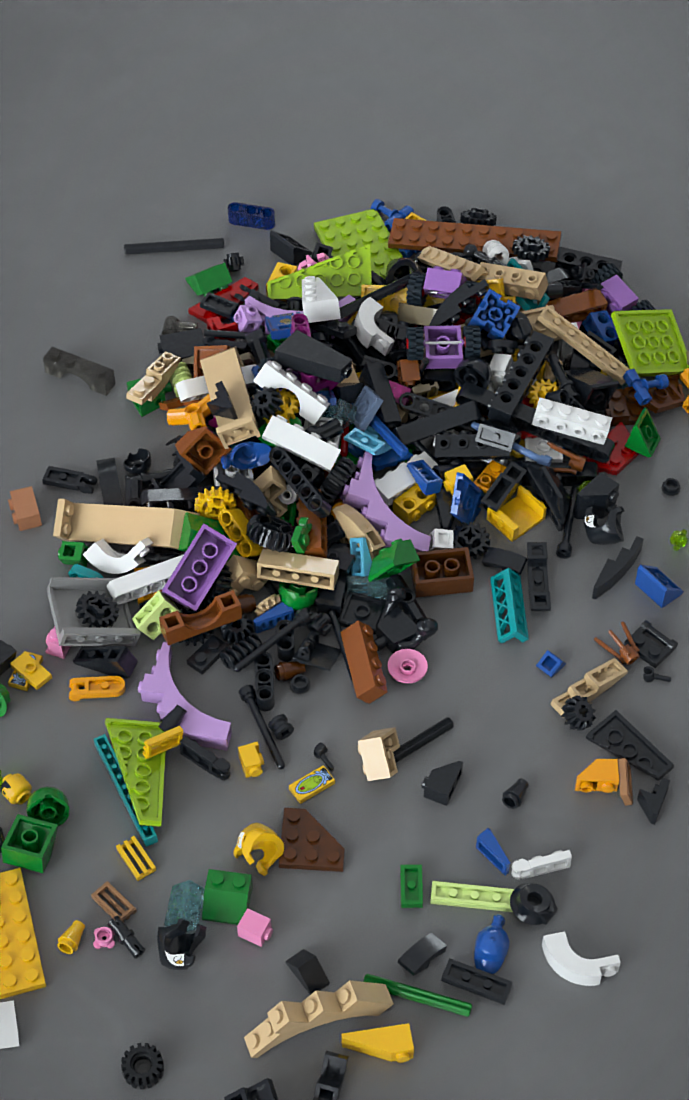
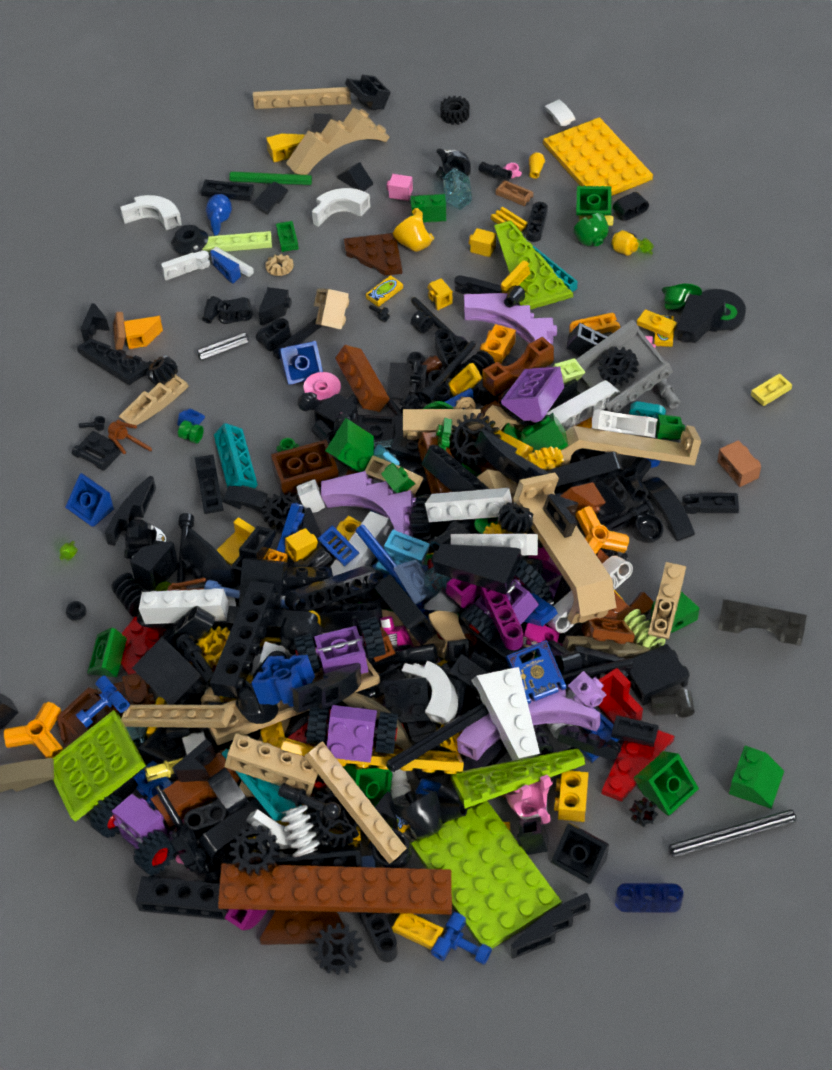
camera: 170 degrees right, 0 degrees up
none -> black piece [111,573,145,617]
none -> light yellow axle [145,758,183,782]
none -> black slope [172,739,217,782]
none -> green wheel [178,420,204,444]
none -> axle [197,332,249,360]
none -> white axle [211,247,254,277]
none -> black piece [217,297,253,324]
none -> black piece [256,318,291,351]
none -> tan gear [265,253,294,276]
none -> green plate [276,438,299,452]
none -> blue slope [278,341,323,385]
none -> white arch [312,188,370,227]
none -> green brick [381,463,416,493]
none -> yellow tile [448,363,483,397]
none -> yellow brick [468,228,496,257]
none -> light orange brick [480,324,516,364]
none -> black slope [511,893,591,959]
none -> black beam [526,202,548,242]
none -> green slope [729,746,784,809]

